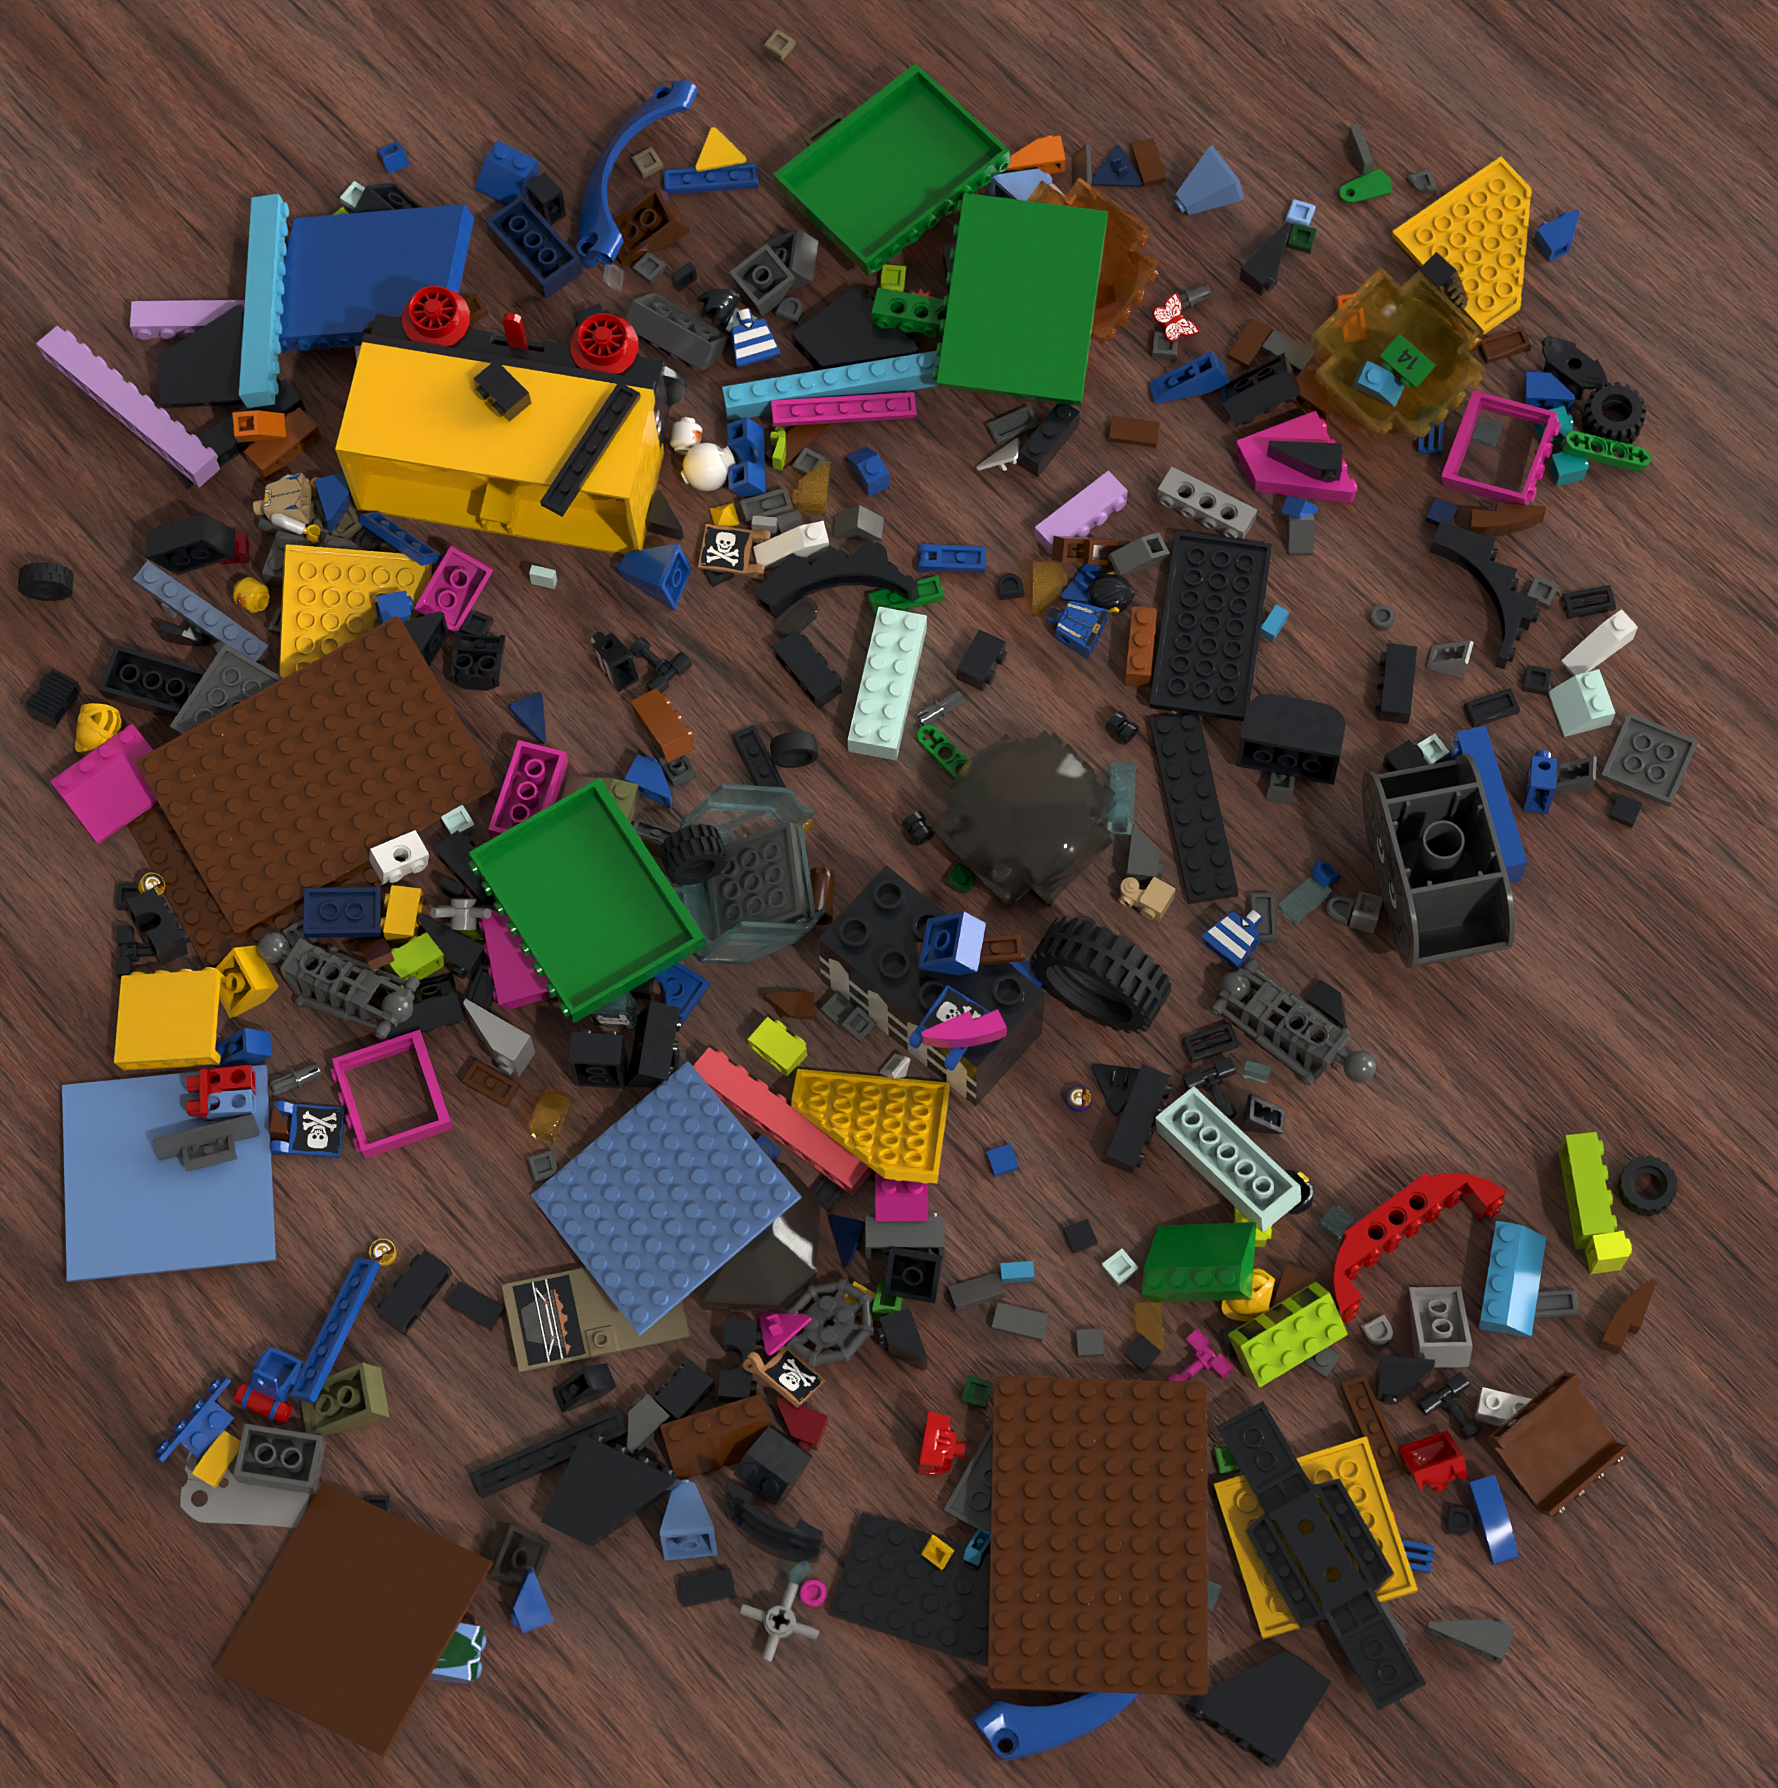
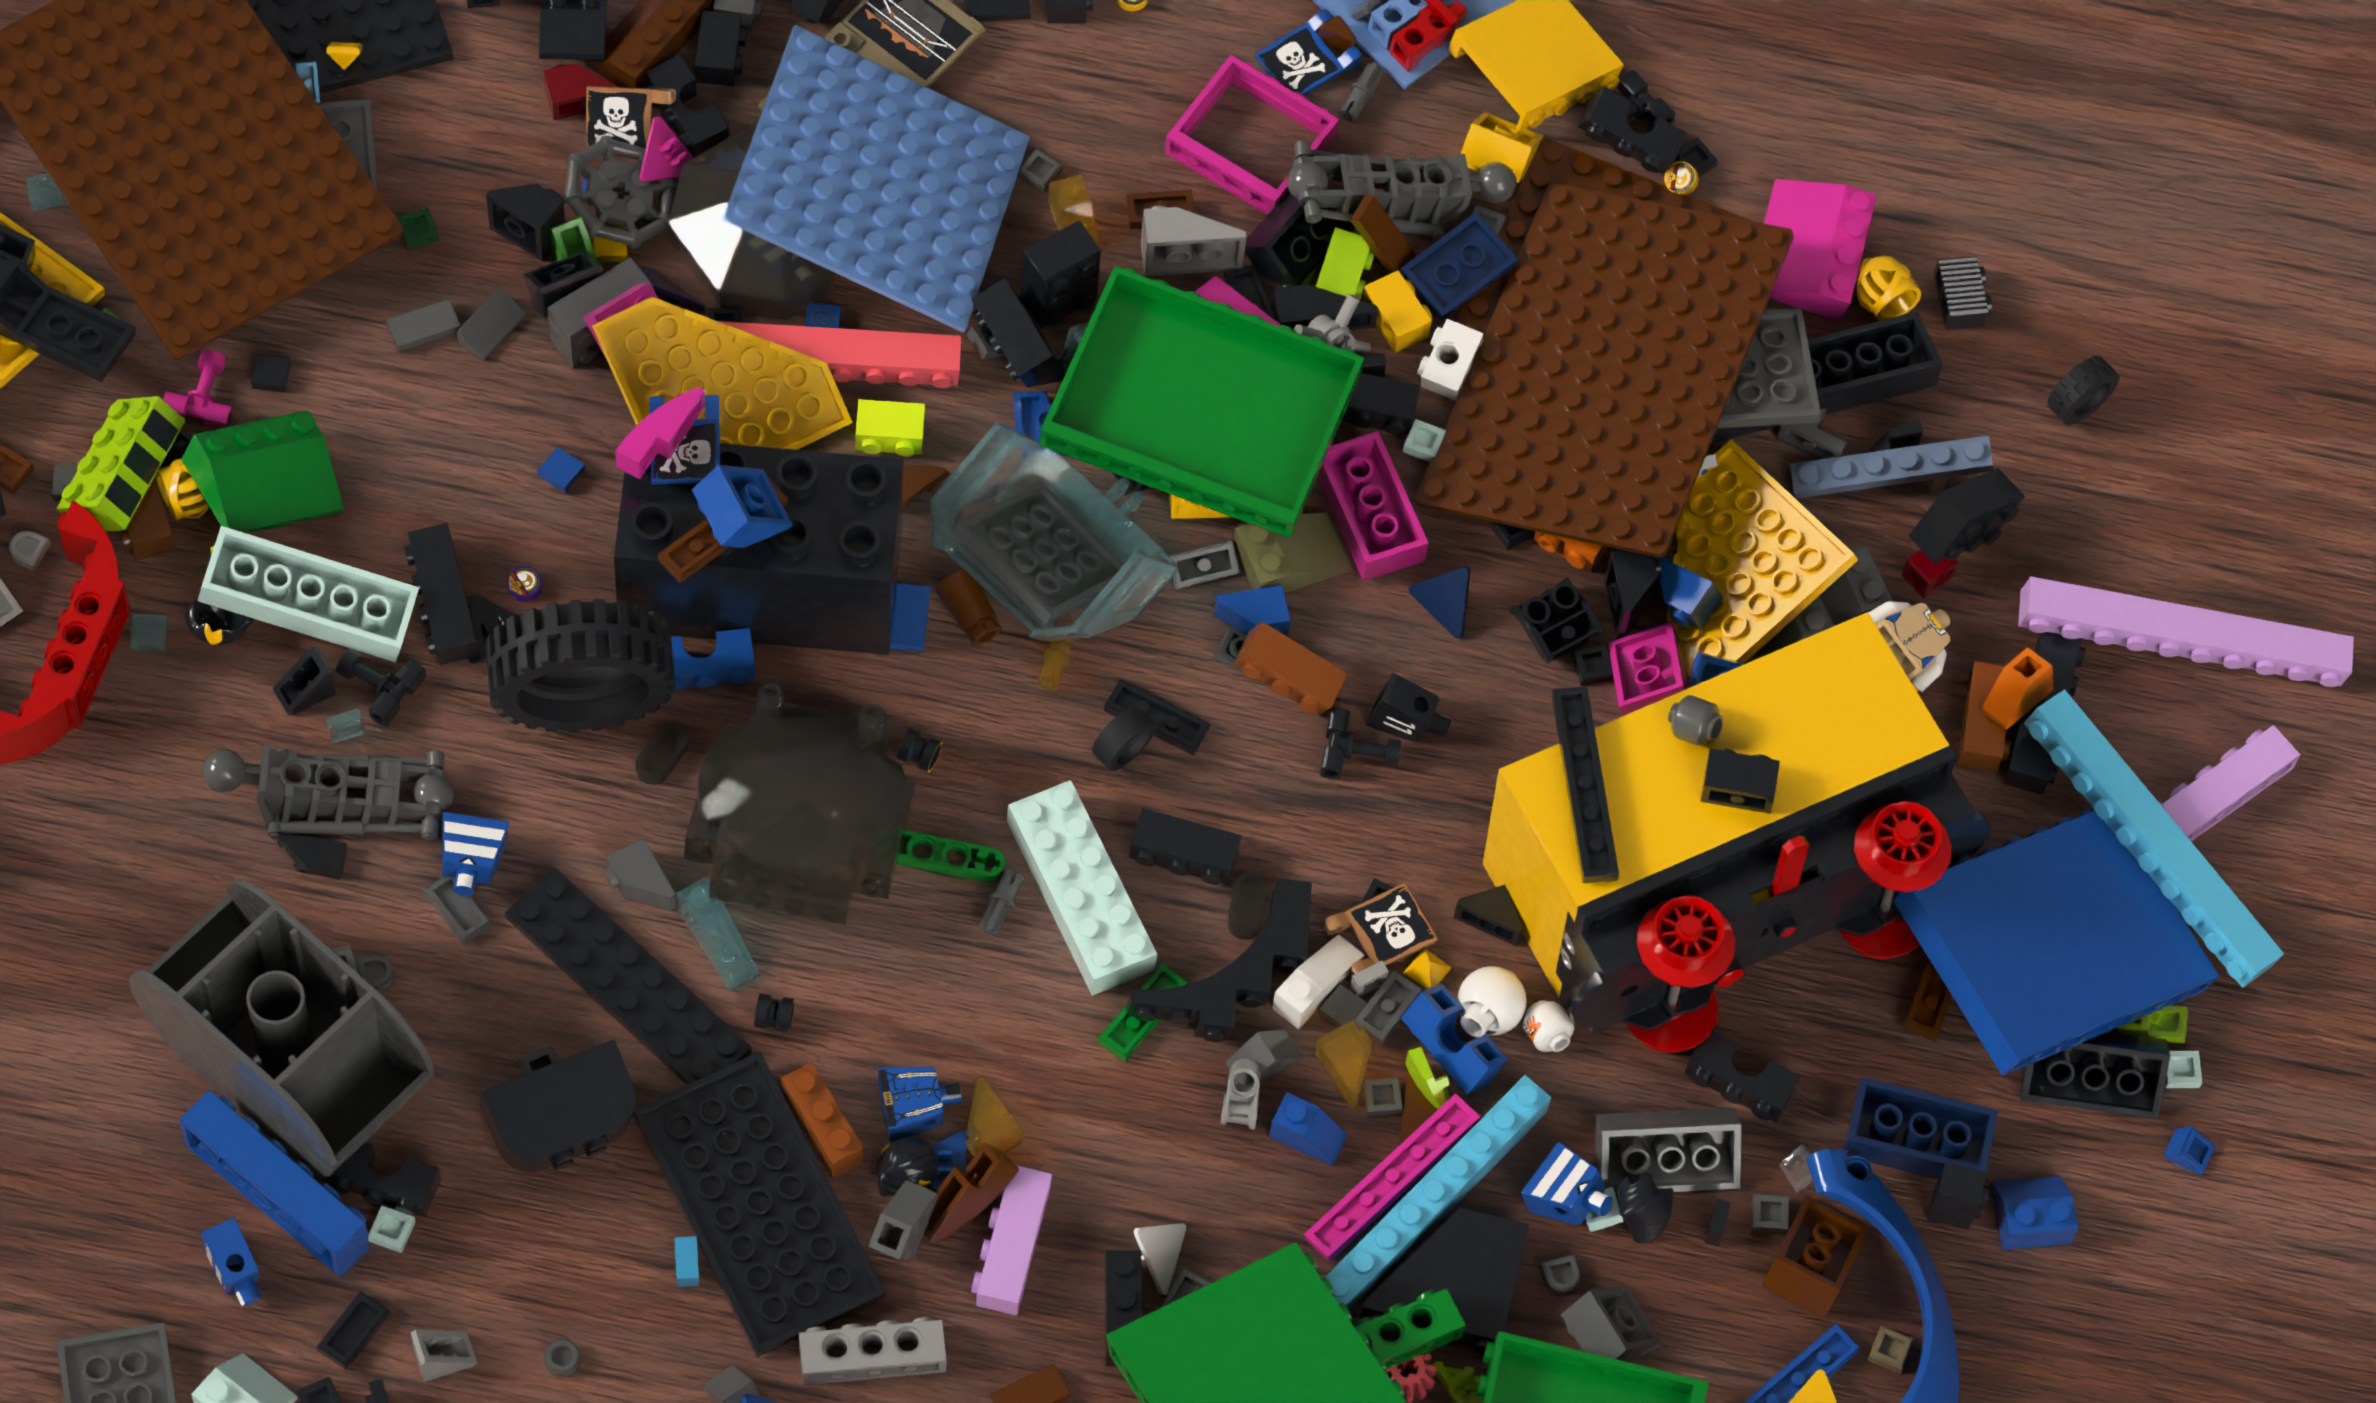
camera: 135 degrees right, 5 degrees down
black slope [157,305,244,409] -> none
blue slope [215,1028,272,1068] -> none
yellow head [233,577,270,613] -> none
blue slope [617,544,692,610] -> none
black tyre [659,824,729,885] -> none
dark grey slope [729,243,796,317] -> none
blue plate [917,544,986,573] -> none
red brick [917,1411,966,1476] -> none
black brick [957,629,1008,692] -> none
black tile [998,573,1024,600] -> none
dark azure piece [1000,1261,1034,1283] -> none
black tile [1063,1219,1098,1254] -> none
dark grey tile [1076,1328,1104,1358] -> none
light aqua plate [1102,1249,1139,1286] -> none
tan brick [1118,877,1176,922] -> none
clear yellow slope [1134,1302,1164,1351] -> none
black tile [1182,1022,1240,1064] -> none
clear light blue tile [1278,876,1332,925] -> none
blue tile [1311,861,1341,887] -> none
black brick [1375,643,1417,724] -> none
dark grey slope [1555,756,1597,794] -> none
black tile [1609,794,1643,828] -> none
none -> light grey piece [1220,1059,1261,1130]
none -> dark grey head [1668,695,1723,746]

